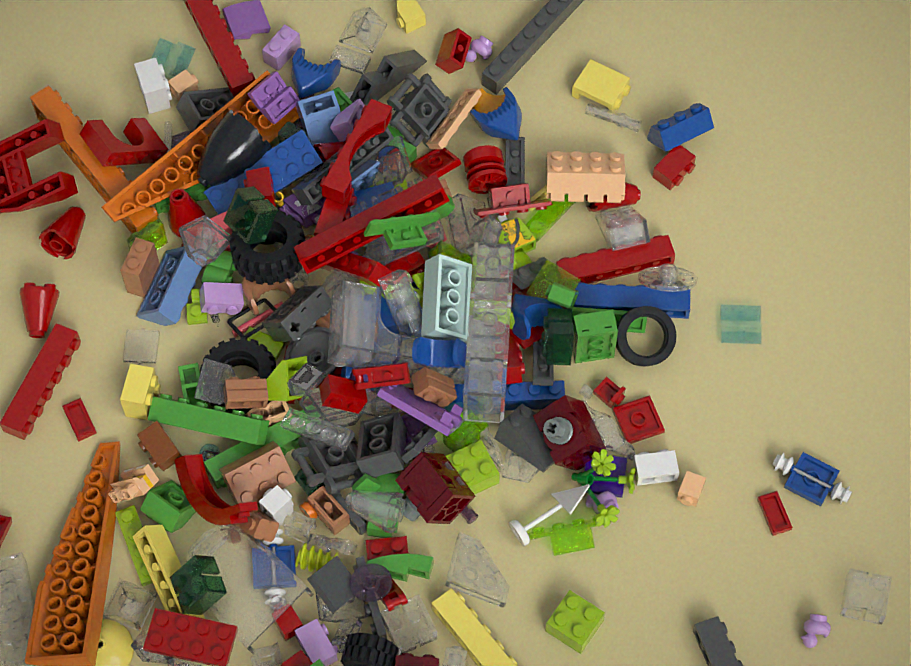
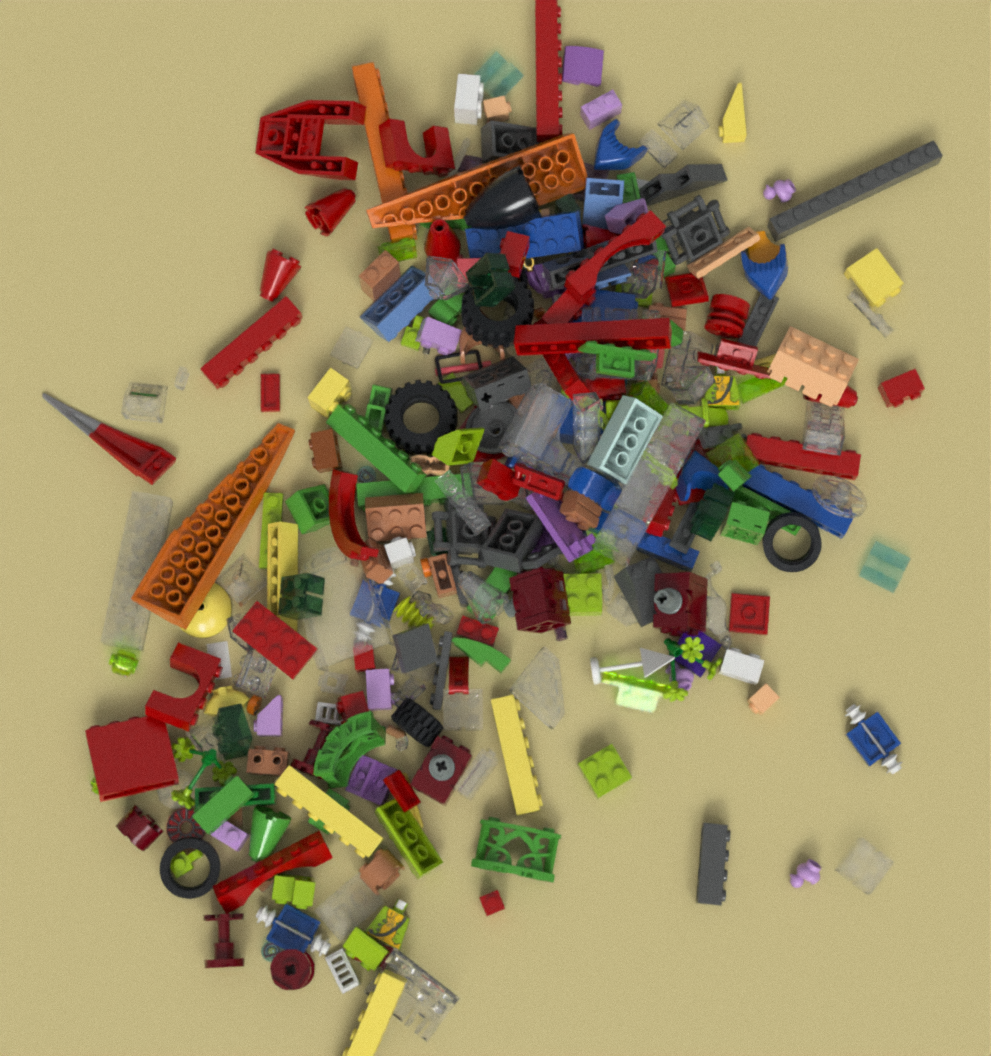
camera: 25 degrees right, 15 degrees up
light nougat hips [108,464,159,503] -> none
clear slope [194,358,236,405] -> none
nougat brick [223,376,268,409] -> none
medium lavender slope [247,71,300,124] -> none
slope [287,363,327,396] -> none
clear purple dish [350,564,392,602] -> none
bright green tile [352,473,382,499] -> none
red brick [435,28,472,74] -> none
red bracket [593,377,626,408] -> none
blue slope [647,103,714,152] -> none
red tile [757,491,793,536] -> none

